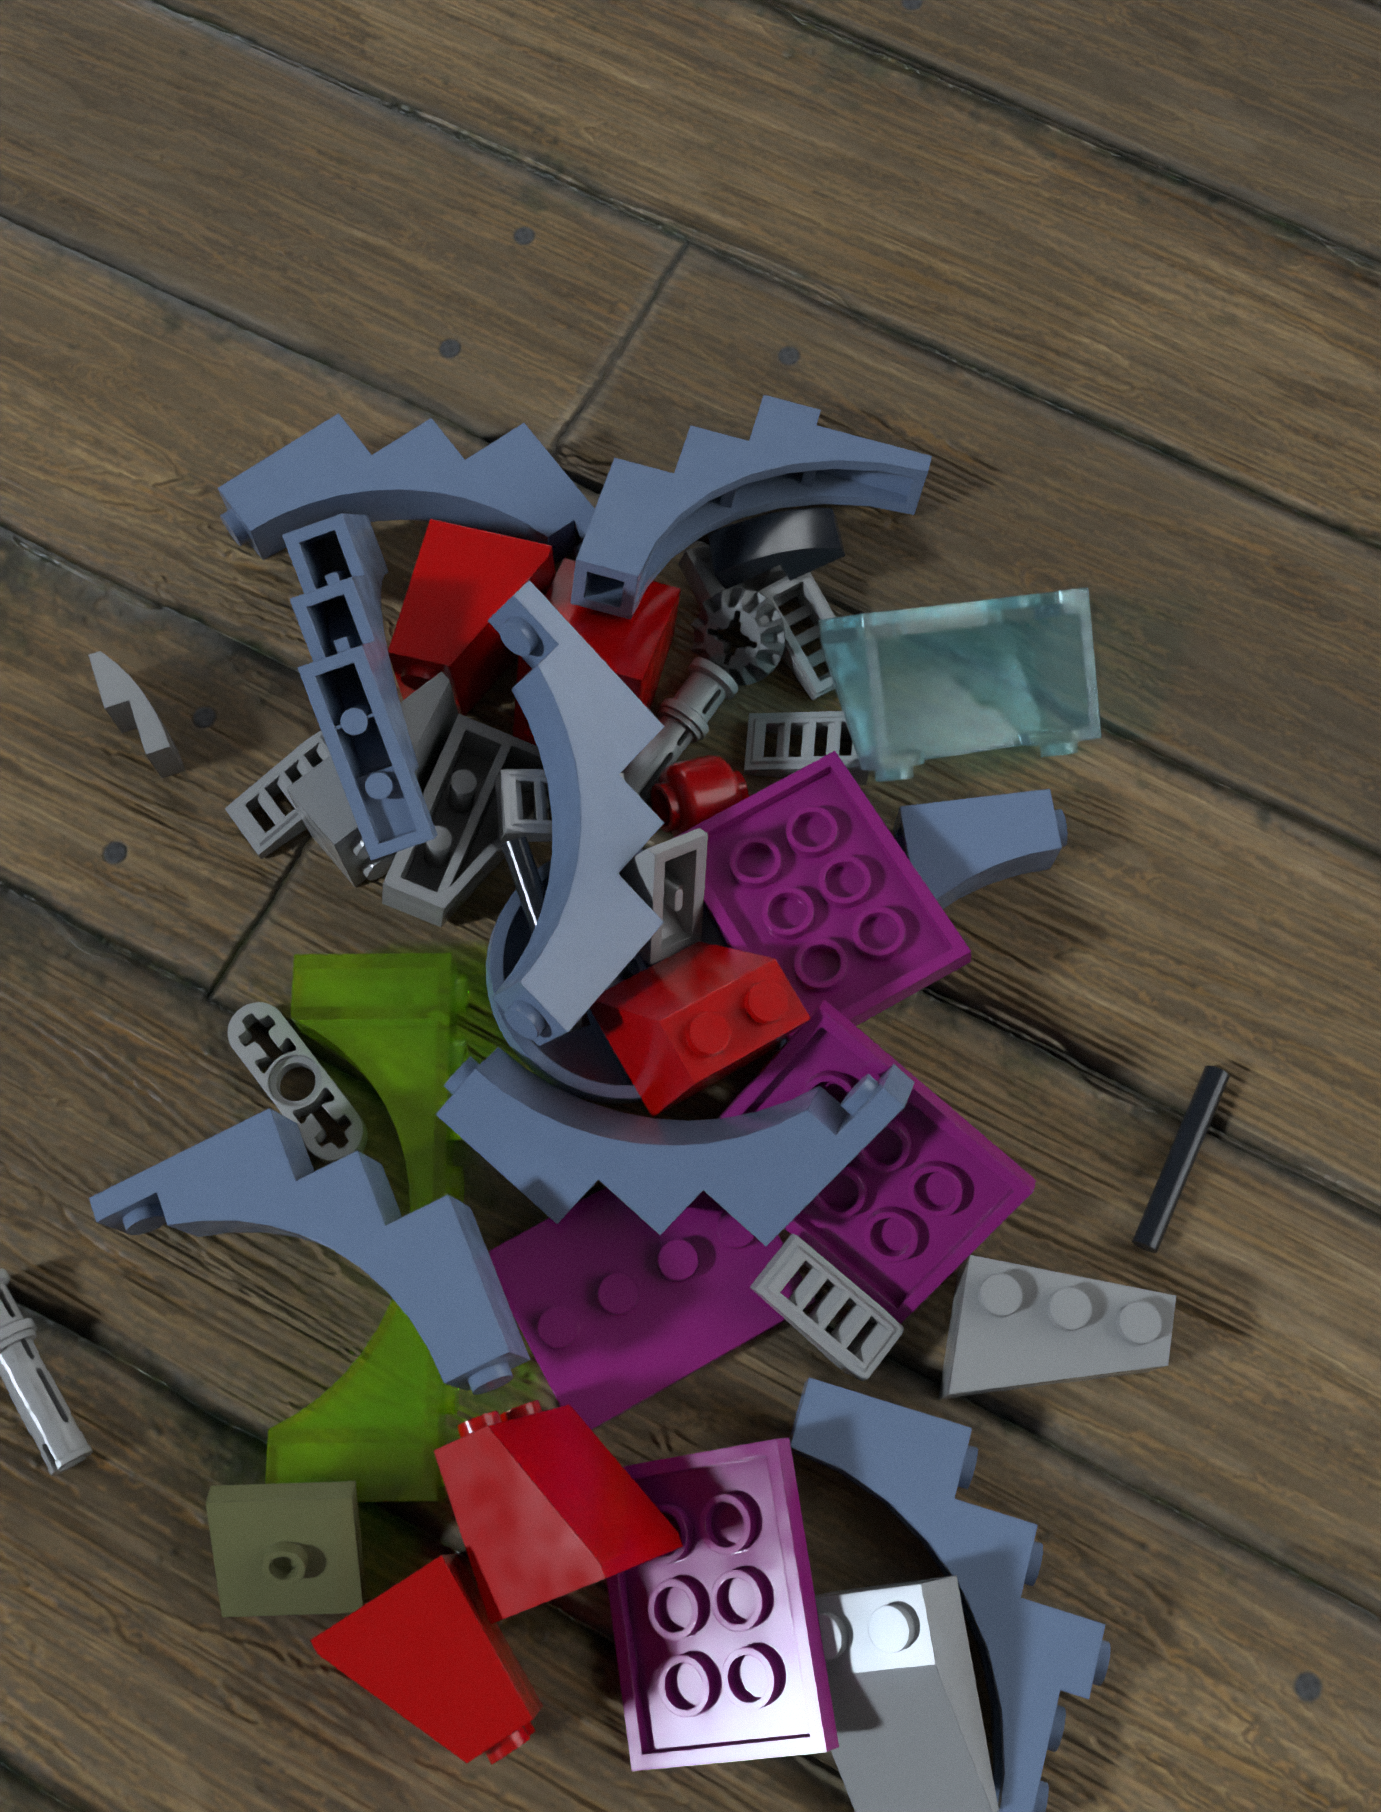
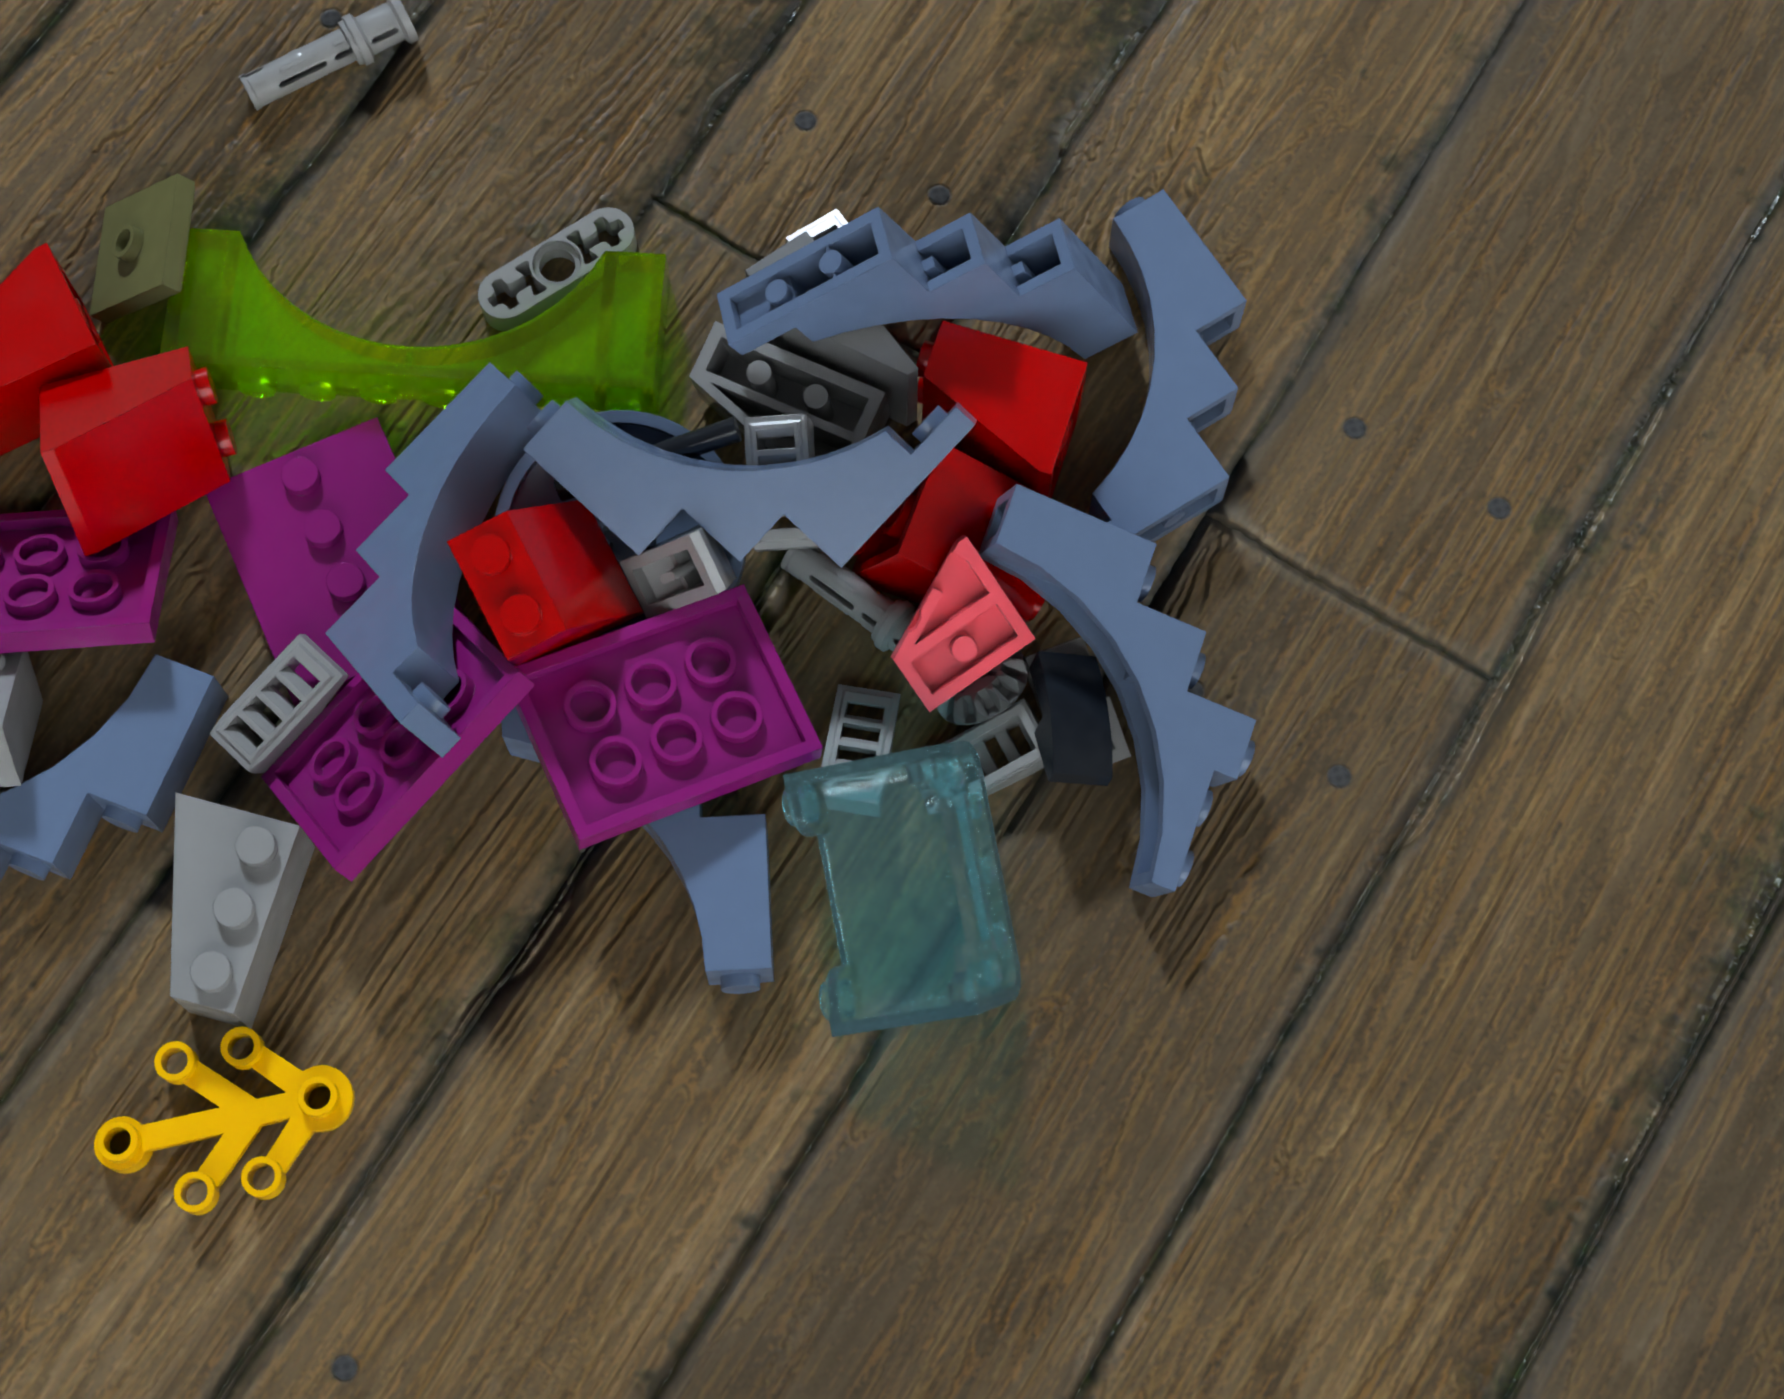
camera: 95 degrees right, 0 degrees up
light grey slope [88,651,185,778] -> none
sand blue arch [89,1108,530,1395] -> none
red head [651,755,749,837] -> none
black bar [1132,1065,1230,1253] -> none
none -> yellow plant [94,1026,355,1215]
none -> coral wing [890,534,1036,713]

